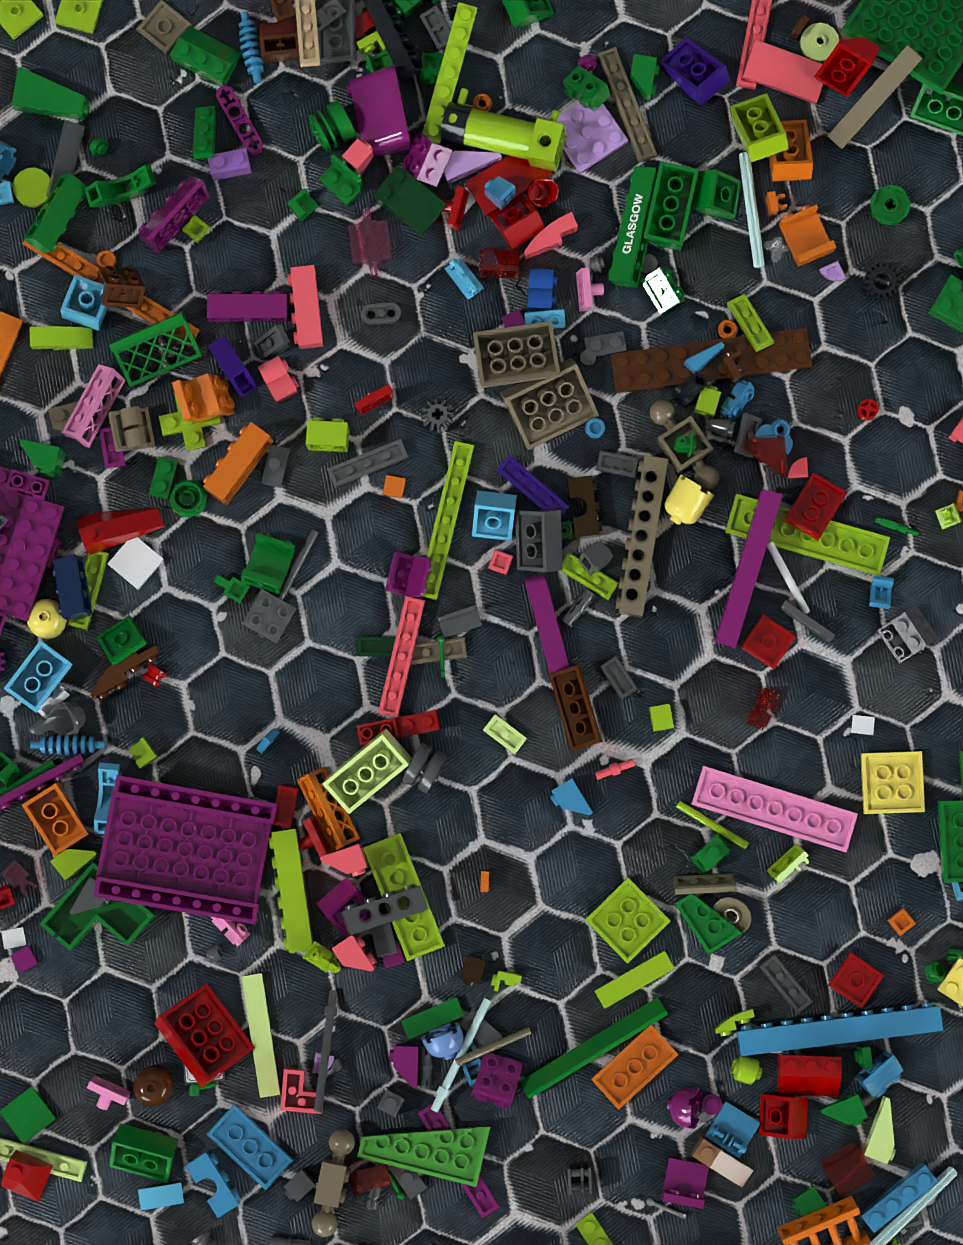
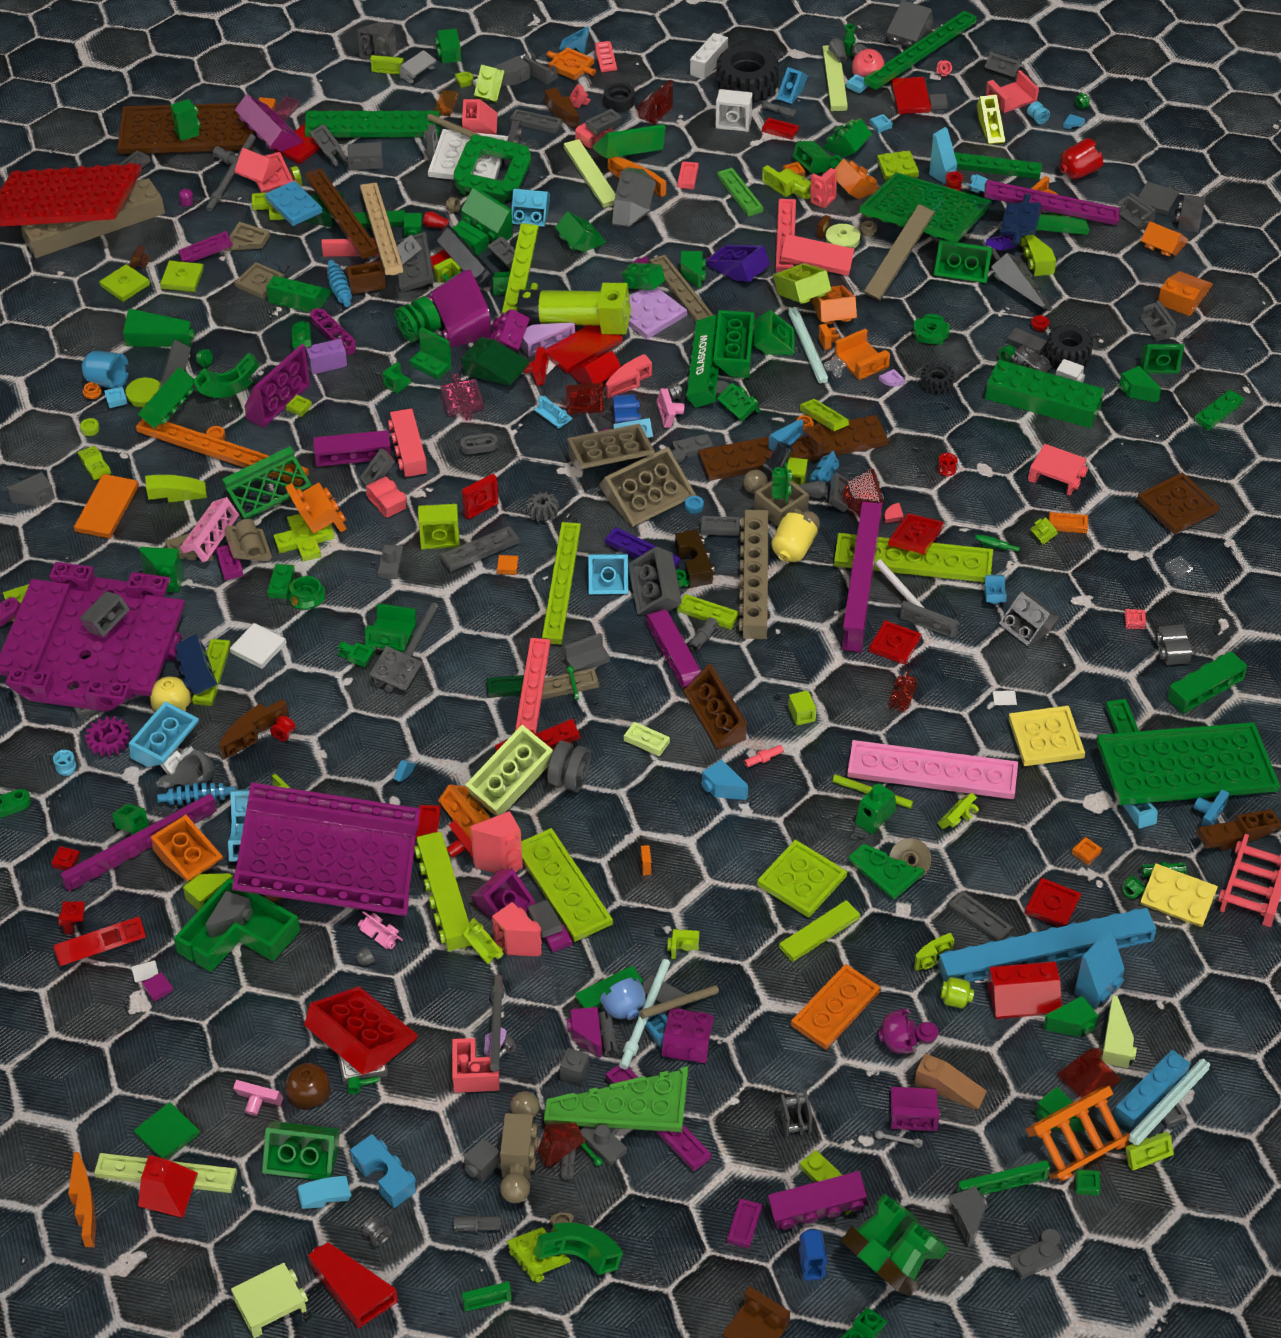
camera: 10 degrees left, 35 degrees down
clear pink plate [1,860,37,896] -> none
medium azure slope [61,275,108,331] -> none
red wedge [77,508,165,555] -> none
green tile [96,615,147,666] -> none
reddish brown bracket [98,266,145,308] -> none
orange brick [203,422,273,506] -> none
dark purple slope [207,336,258,398] -> none
dark azure tile [207,1104,294,1190] -> none
yellowish green tile [242,973,281,1098] -> none
dark grey brick [341,884,428,935] -> none
coral slope [342,138,373,176] -> none
magenta bracket [385,552,432,597] -> none
dark brown brick [460,954,486,987] -> none
dark azure slope [484,176,516,211] -> none
coral tile [488,550,513,575] -> none
green tile [519,997,668,1099] -> none
red hair [527,177,559,207] -> none
dark grey brick [578,541,613,576] -> none
dark grey tile [600,656,638,700] -> none
dark tan tile [673,873,736,895] -> none
dark azure hinge [705,1102,760,1158] -> none
red slope [759,1094,808,1139] -> none
red slope [814,37,880,97] -> none
green plate [854,1044,873,1069] -> none

